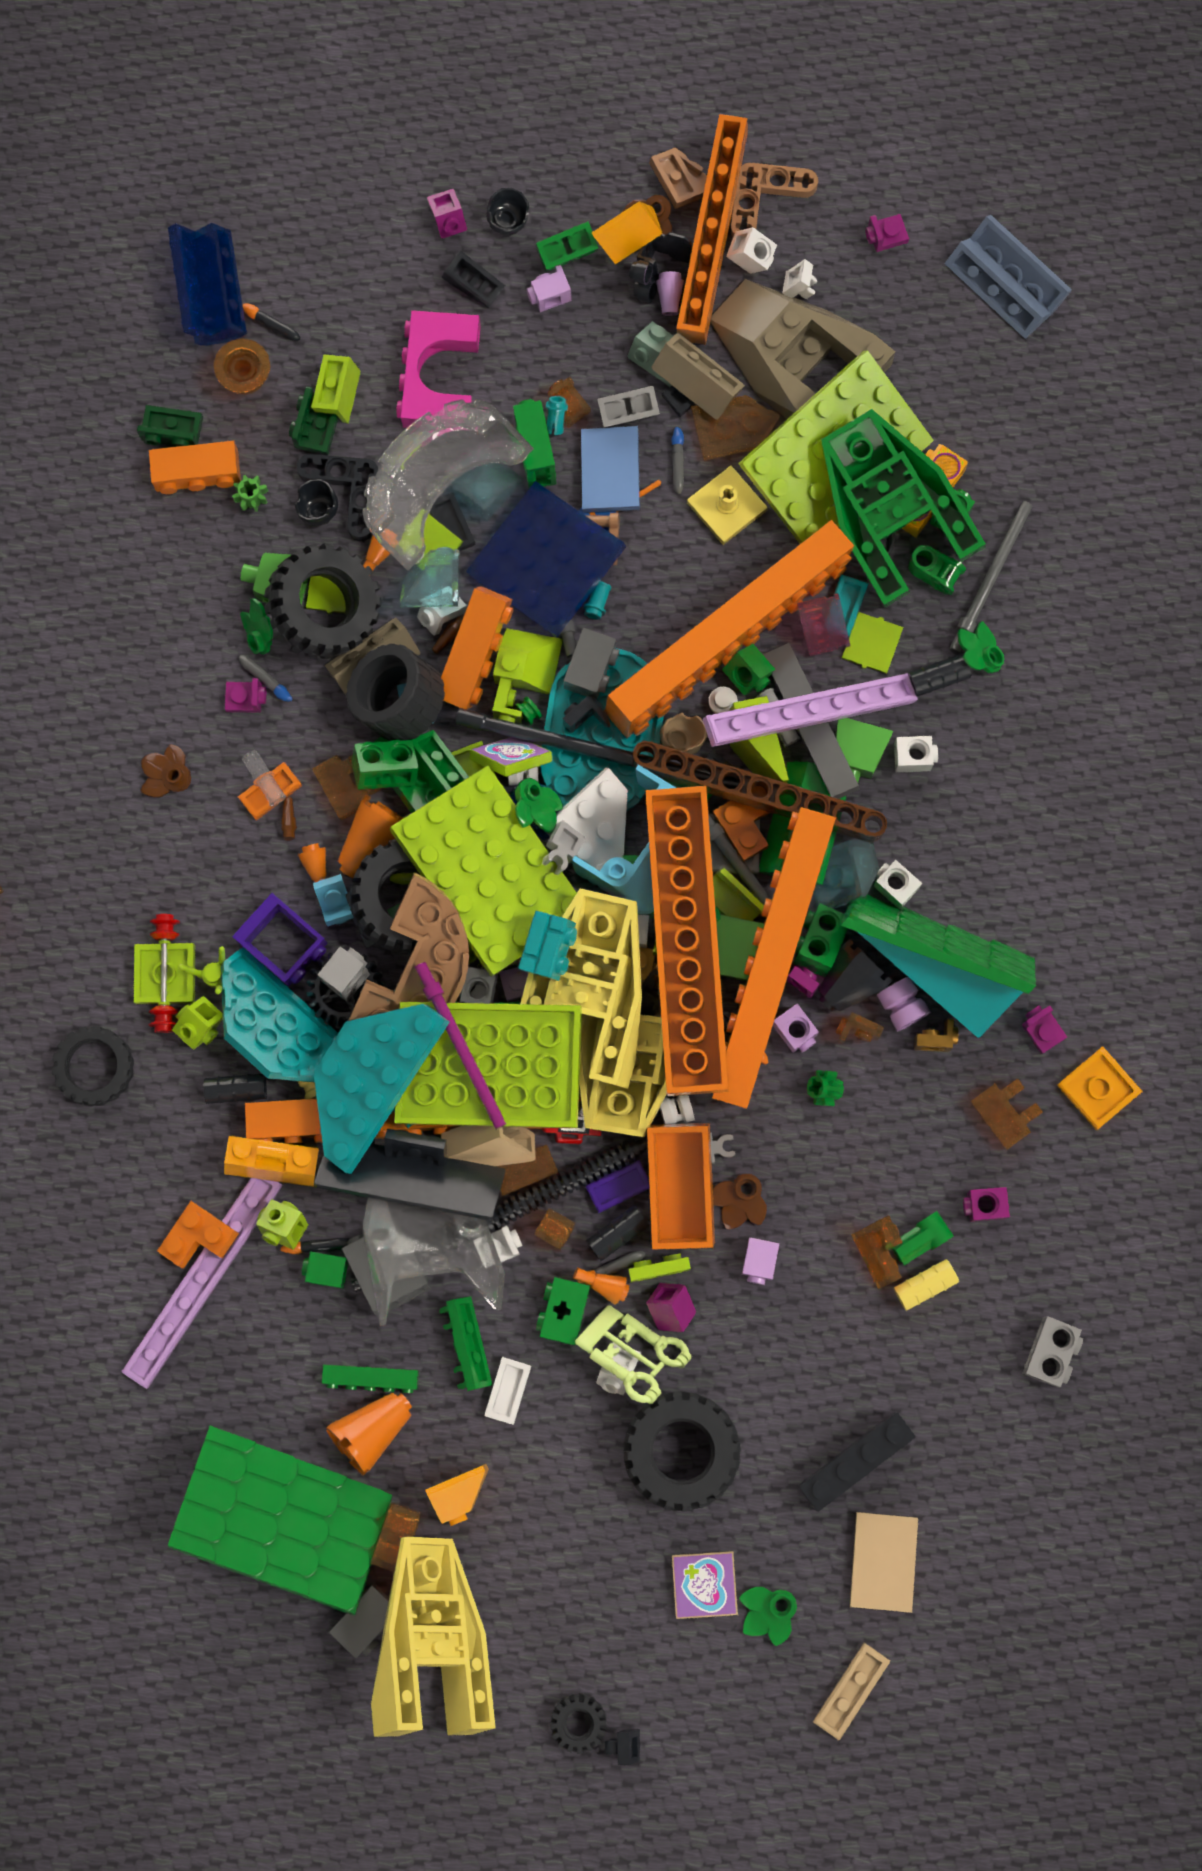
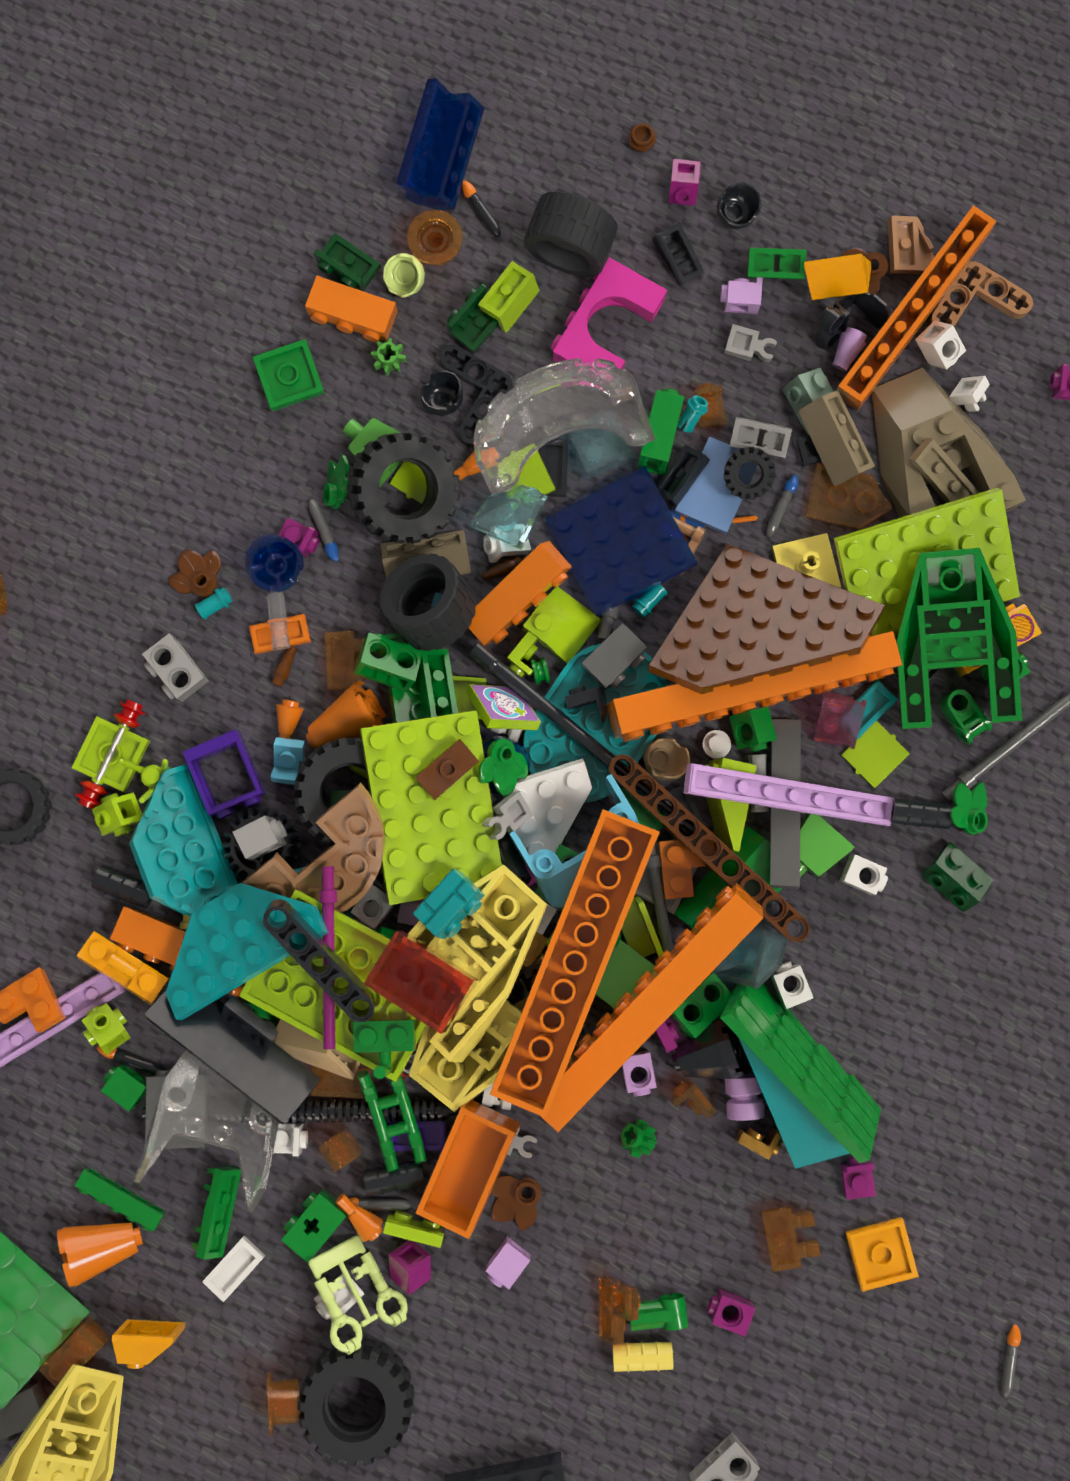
camera: 20 degrees right, 5 degrees up
none -> light grey brick [142,633,209,702]
none -> teal pin [195,587,233,620]
none -> clear blue cylinder [244,533,304,593]
none -> green plate [253,339,325,412]
none -> black beam [263,899,375,1023]
none -> clear orange piece [267,1372,300,1436]
none -> green plate [353,1019,416,1079]
none -> green piece [357,1070,427,1172]
none -> clear red brick [363,931,478,1034]
none -> yellowish green hair [383,253,425,298]
none -> reddish brown plate [414,739,479,800]
none -> black tyre [524,191,618,277]
none -> reddish brown plate [628,123,656,152]
none -> plate [649,544,885,694]
none -> black tile [653,445,710,506]
none -> light grey plate [724,324,777,362]
none -> black tyre [724,447,776,500]
none -> dark tan plate [909,437,979,503]
none -> dark green bracket [921,841,994,912]

